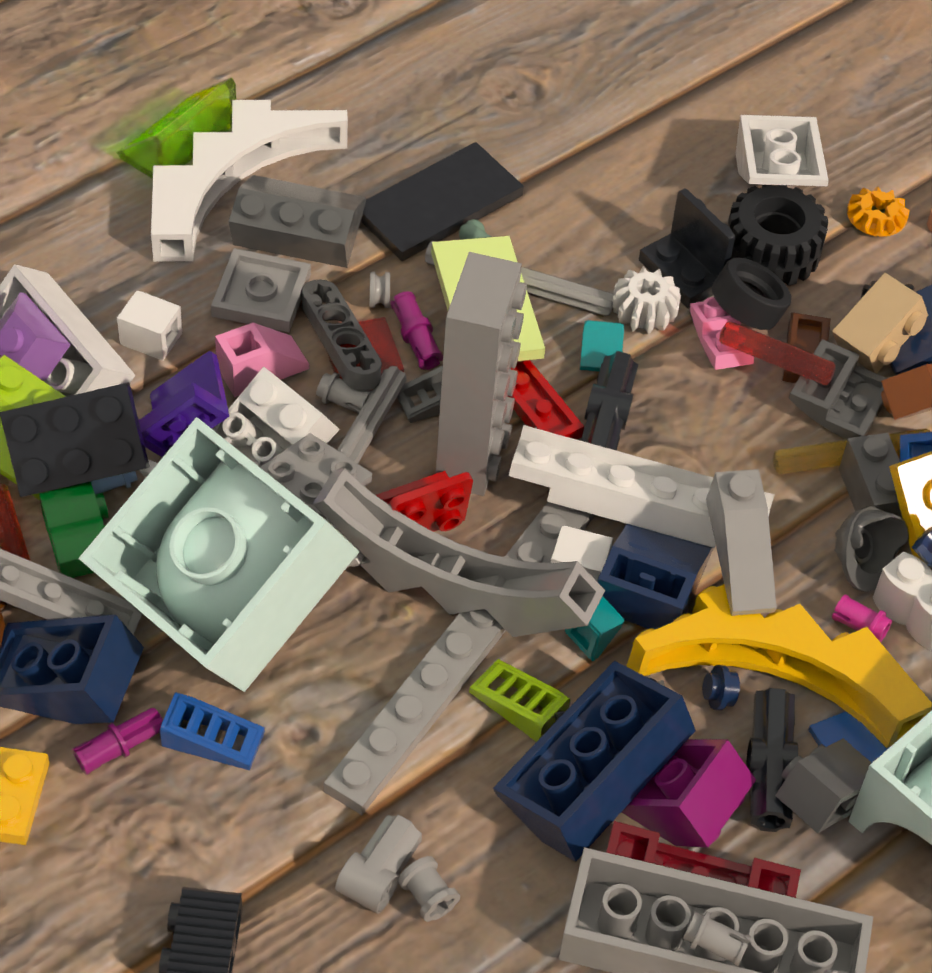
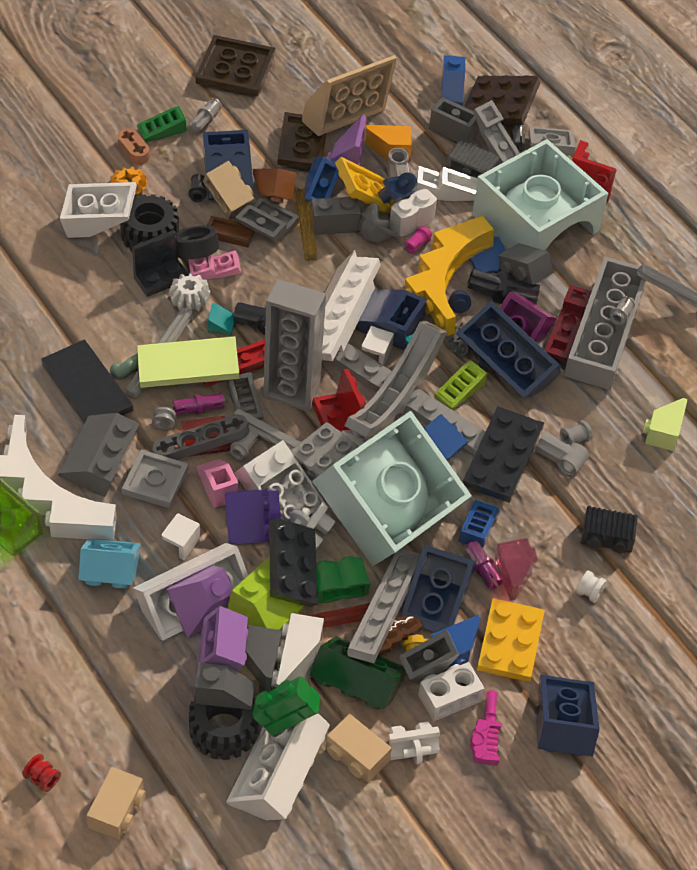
camera: 85 degrees left, 0 degrees up
light grey slope [706,469,777,616] -> none
clear red axle [719,321,836,385] -> none
none -> medium azure slope [78,539,141,588]
none -> blue piece [424,414,468,461]
none -> black plate [463,406,544,503]
none -> clear pink slope [495,538,537,601]
none -> white wheel [576,570,607,603]

